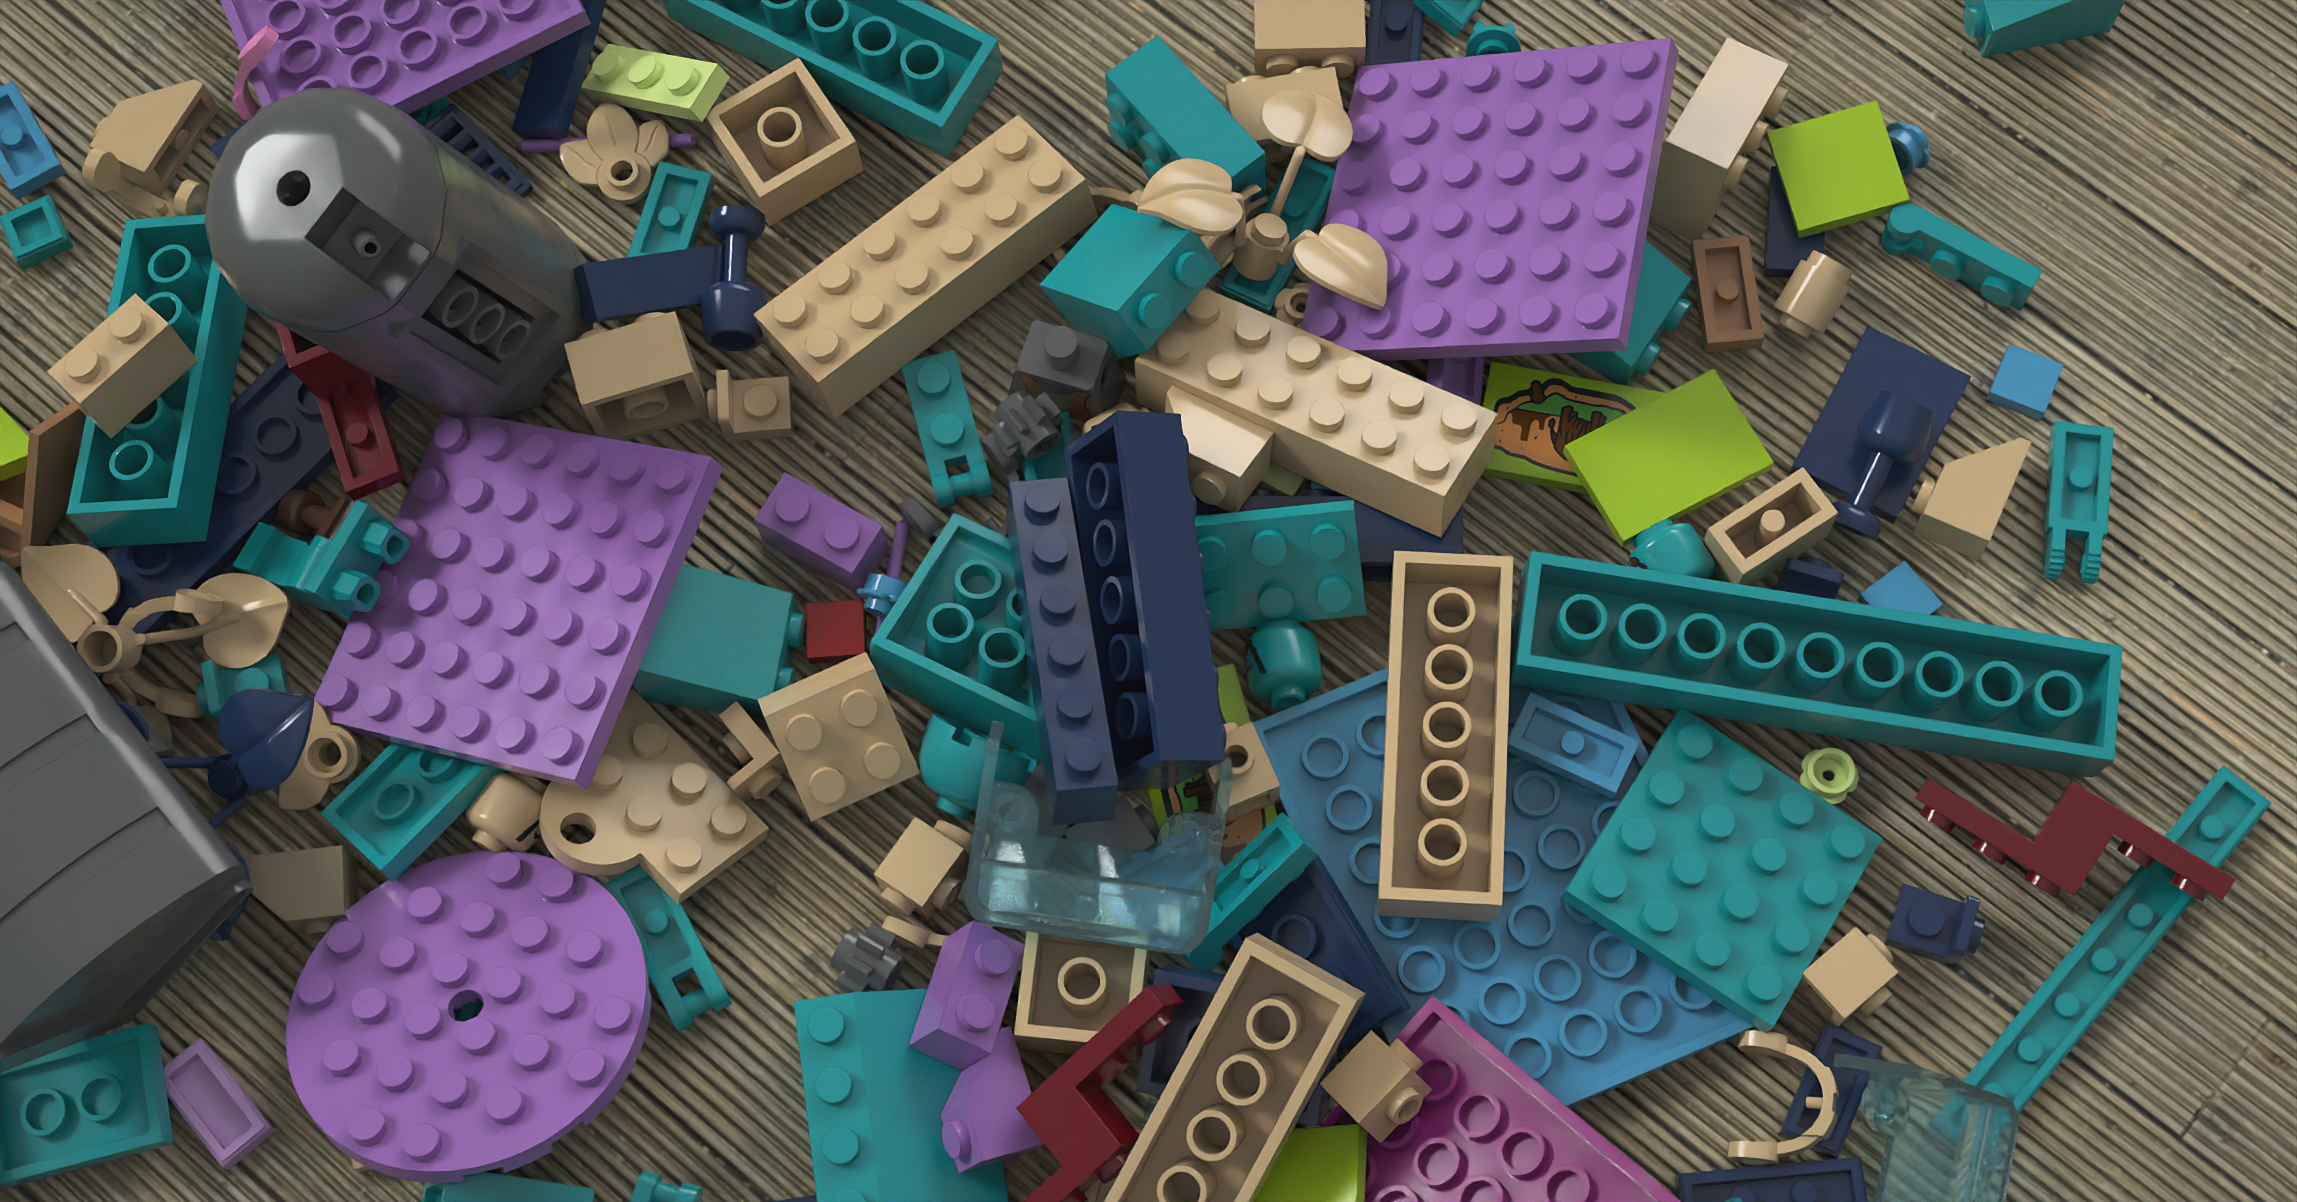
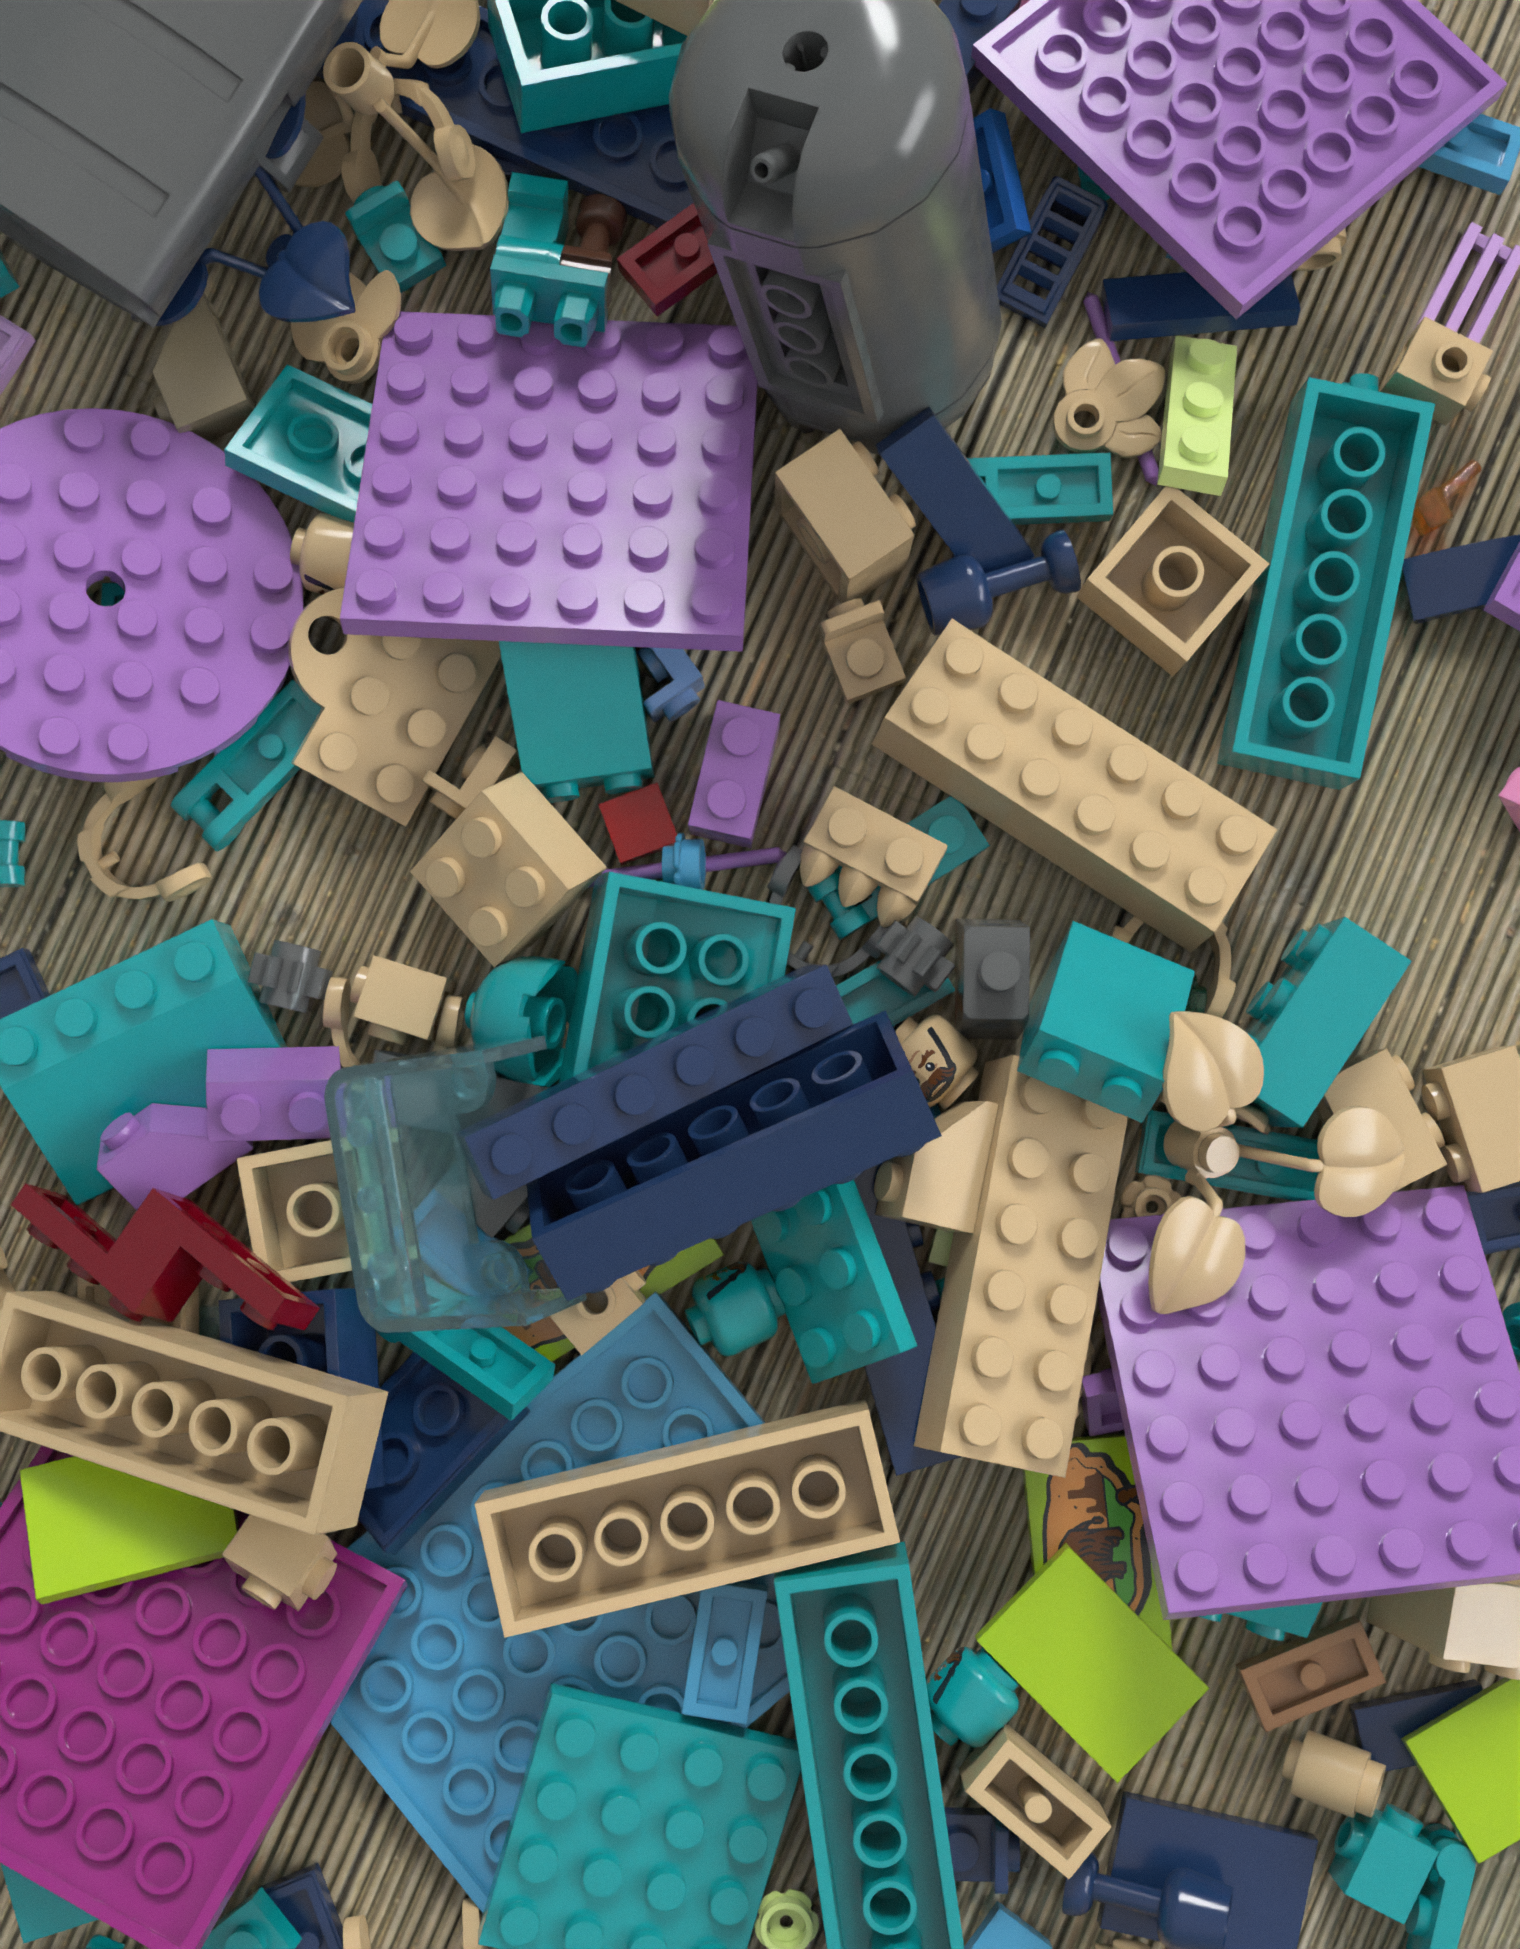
camera: 70 degrees right, 15 degrees up
none -> tan piece [77,777,212,902]
none -> medium blue bracket [637,647,705,722]
none -> tan plate [800,786,948,928]
none -> teal brick [1328,1803,1439,1925]

